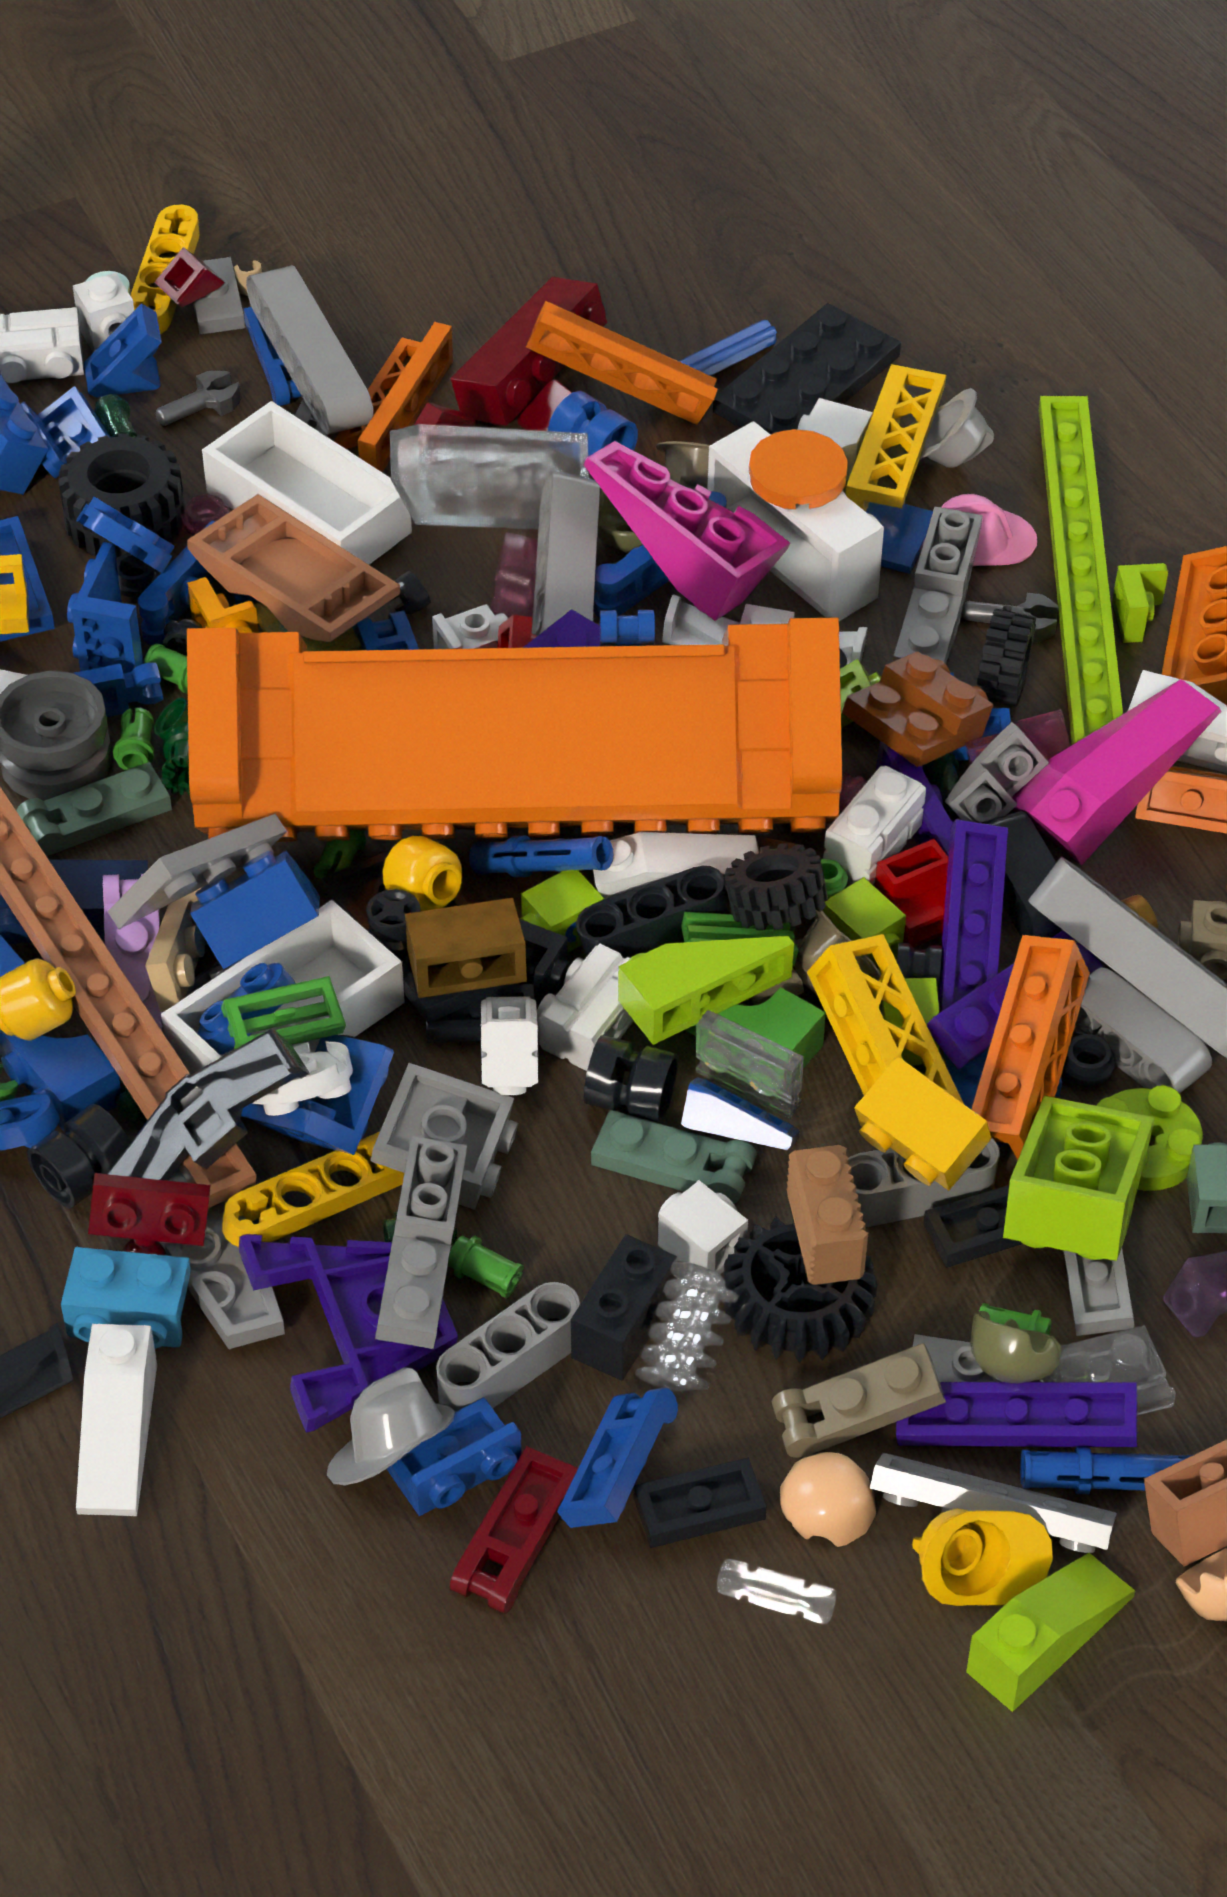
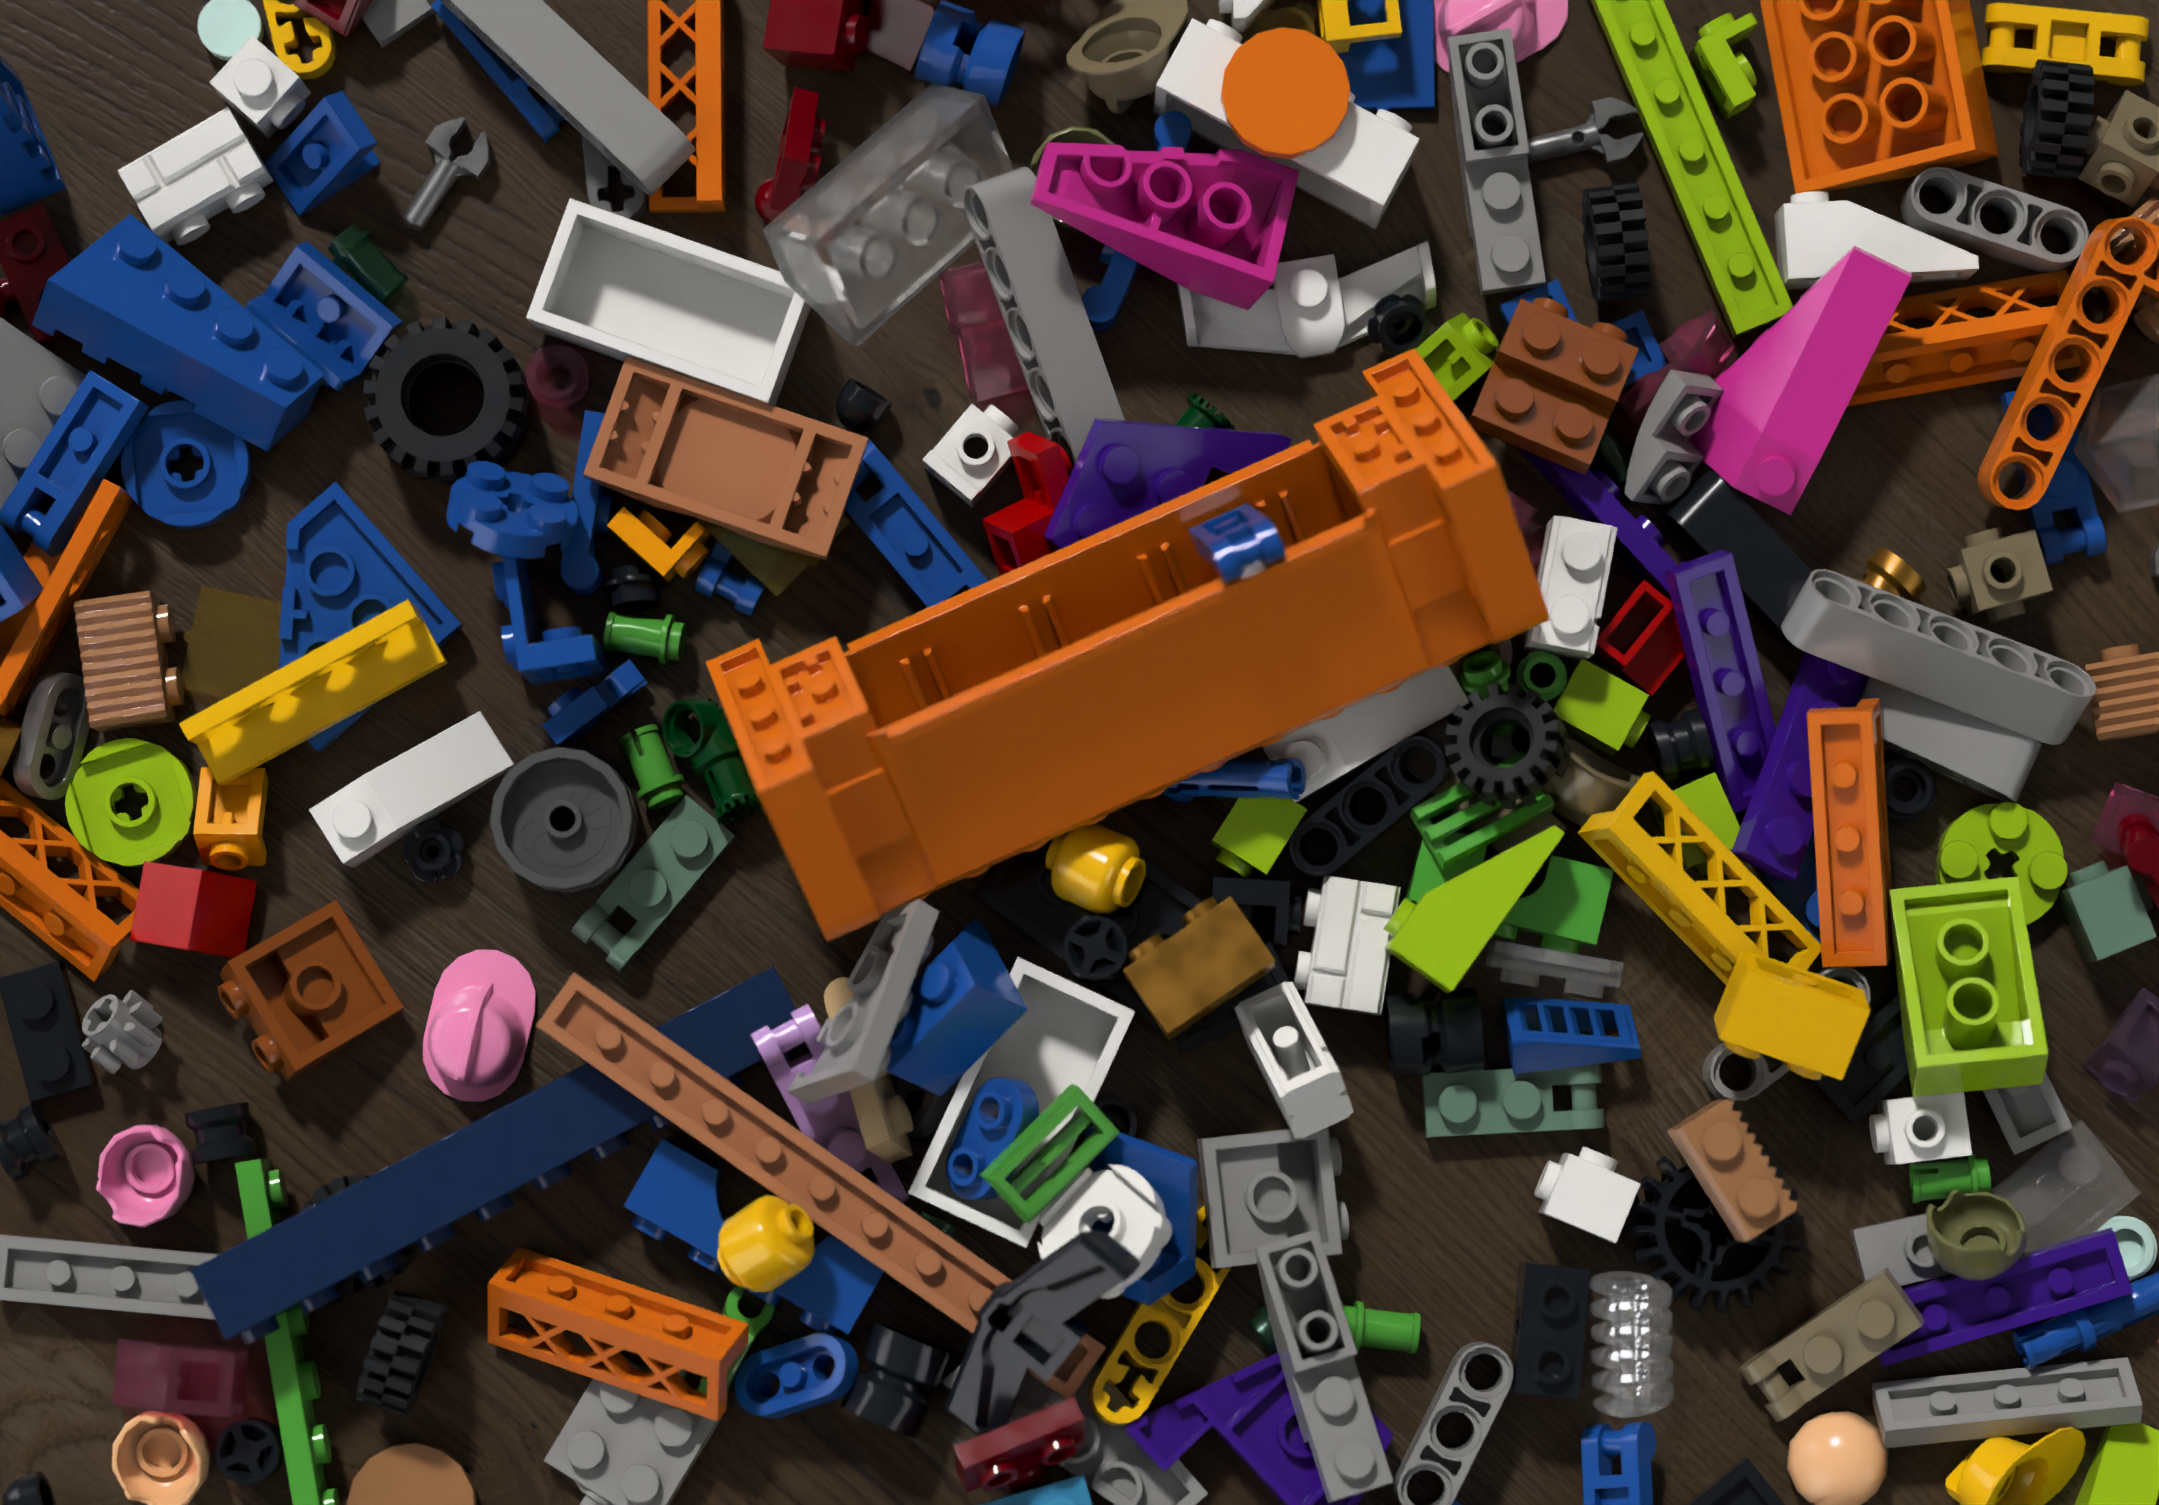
camera: 25 degrees left, 35 degrees up
none -> white brick [1869,1092,1972,1165]
none -> light aqua tile [2092,1216,2157,1280]

